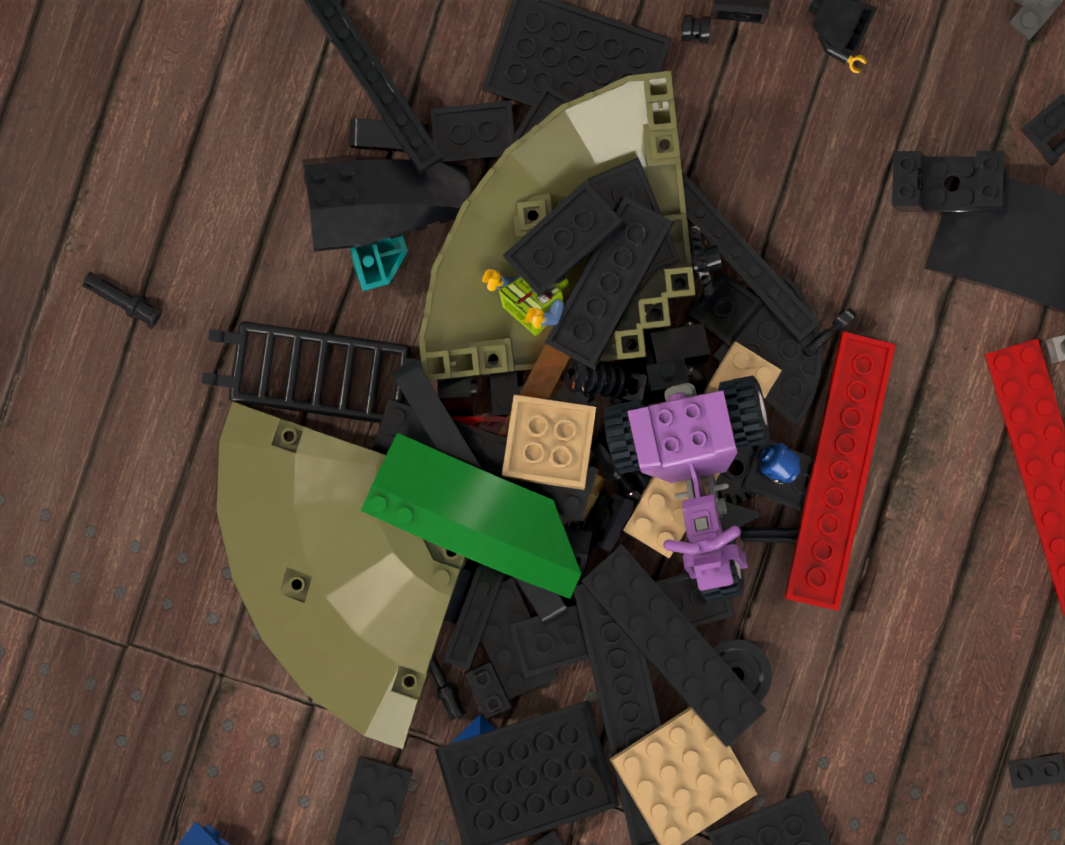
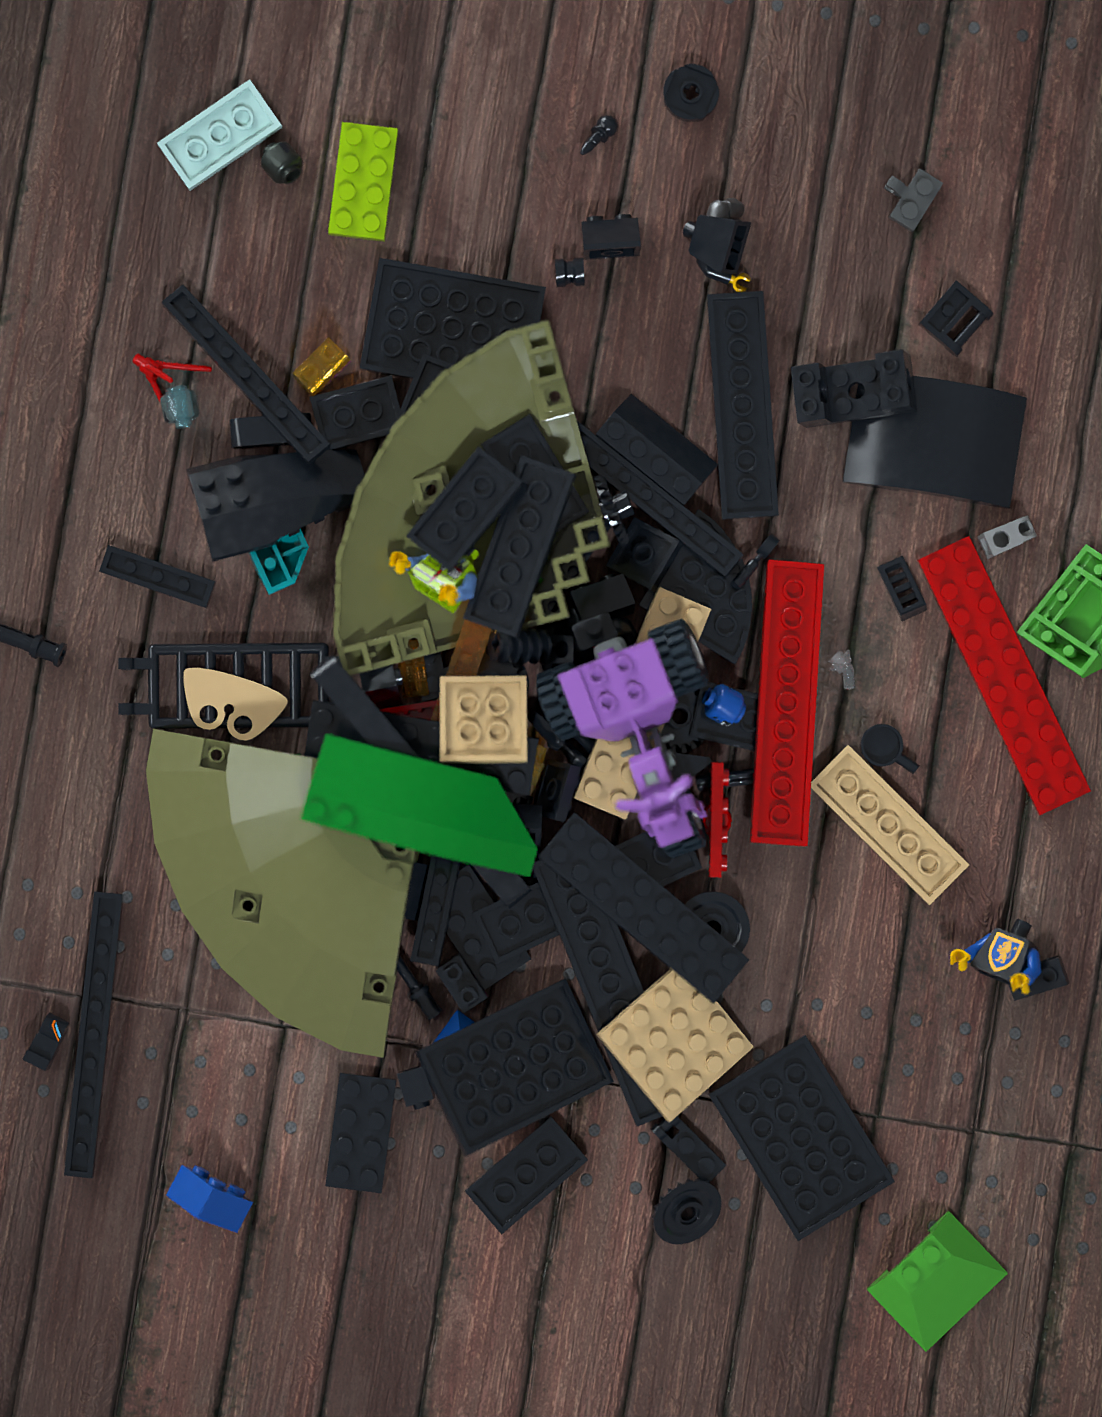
camera: 10 degrees left, 0 degrees up
none -> black leg [22,1012,70,1071]
none -> black plate [64,891,124,1178]
none -> black plate [99,545,216,608]
none -> red plant [132,353,212,411]
none -> clear light blue head [160,385,200,429]
none -> tan piece [184,668,288,741]
none -> clear yellow hips [293,337,351,396]
none -> black brick [397,1065,435,1110]
none -> clear orange tile [398,639,429,698]
none -> black slope [596,394,718,506]
none -> red plate [702,762,732,877]
none -> black plate [707,291,779,520]
none -> tan plate [811,745,969,905]
none -> clear plate [828,649,855,689]
none -> black piece [860,724,920,774]
none -> black slope [877,555,927,621]
none -> torso [950,919,1042,994]

